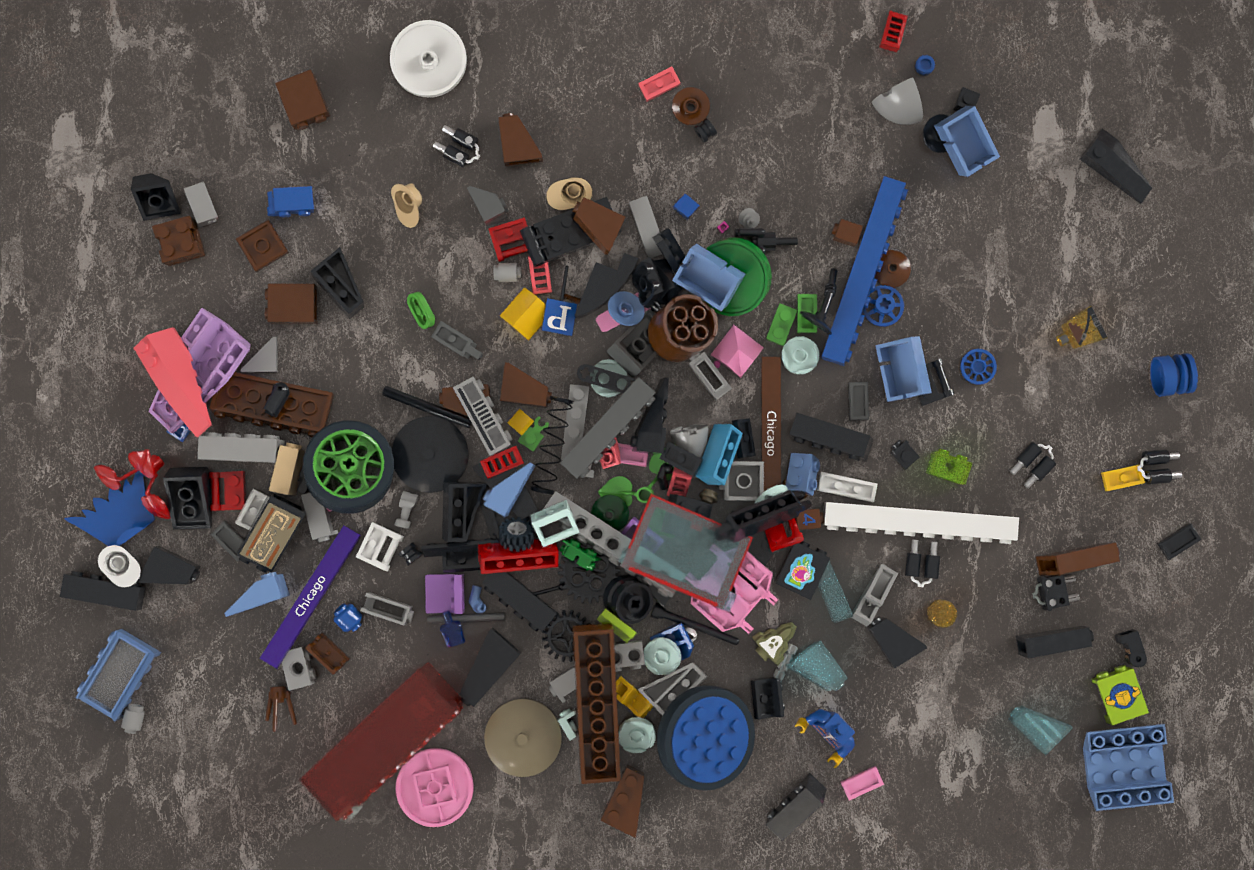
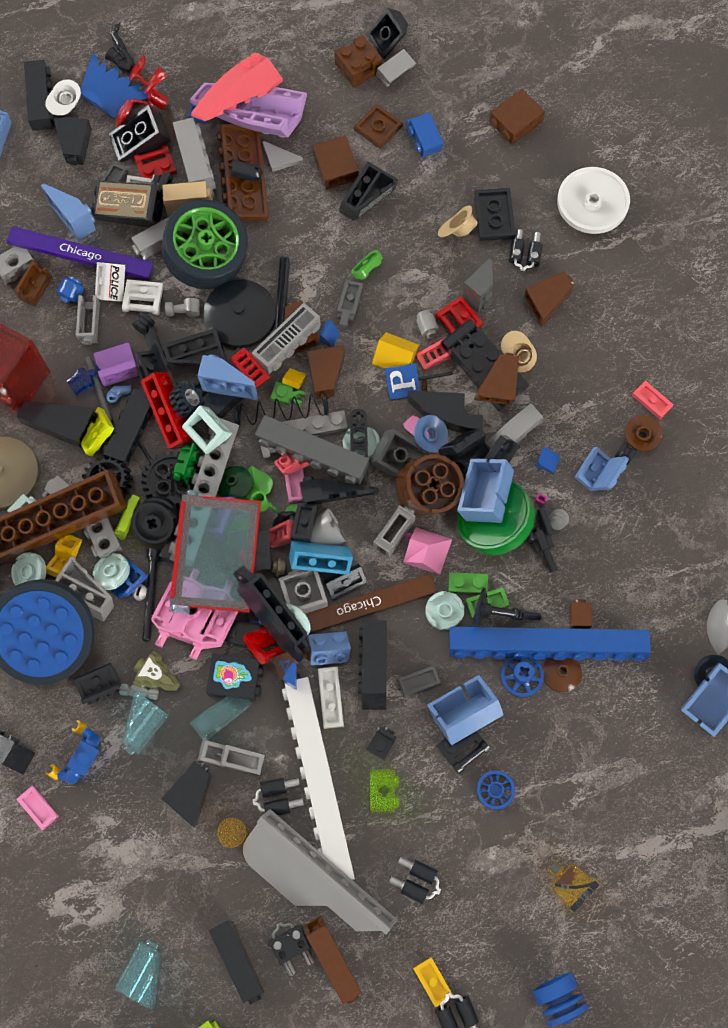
camera: 75 degrees right, 15 degrees down
none -> neon yellow wing [81,407,114,457]
none -> white panel [95,262,125,301]
none -> black piece [105,23,135,72]
none -> black tile [151,171,173,191]
none -> light grey piece [243,809,398,934]
none -> blue slope [283,662,297,690]
none -> blue slope [320,320,340,347]
none -> black plate [474,188,516,241]
none -> medium blue bracket [574,447,629,491]

